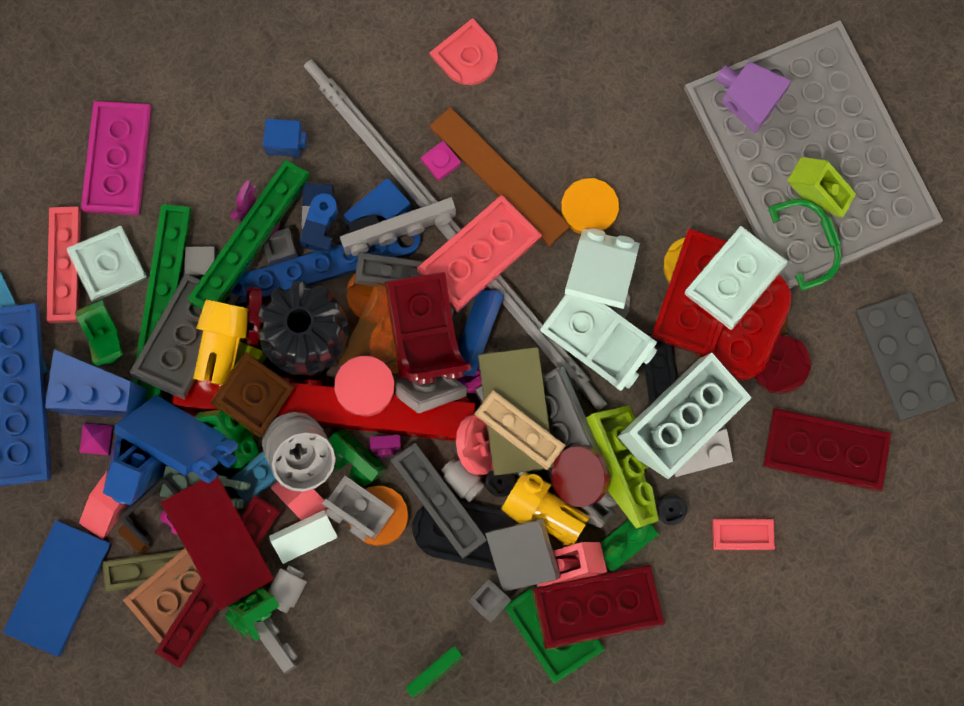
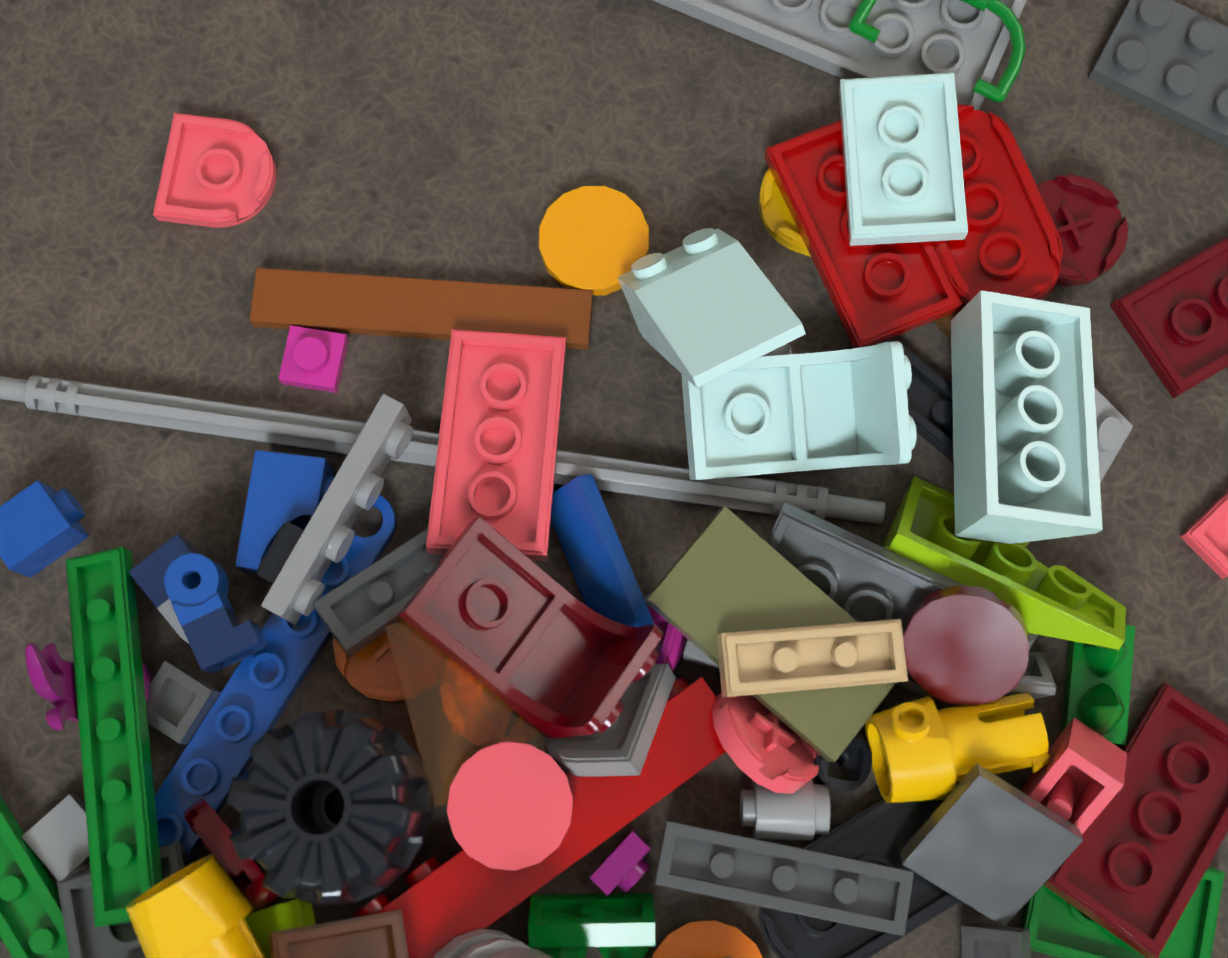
camera: 45 degrees left, 0 degrees up
black tile [656,493,687,525] -> none

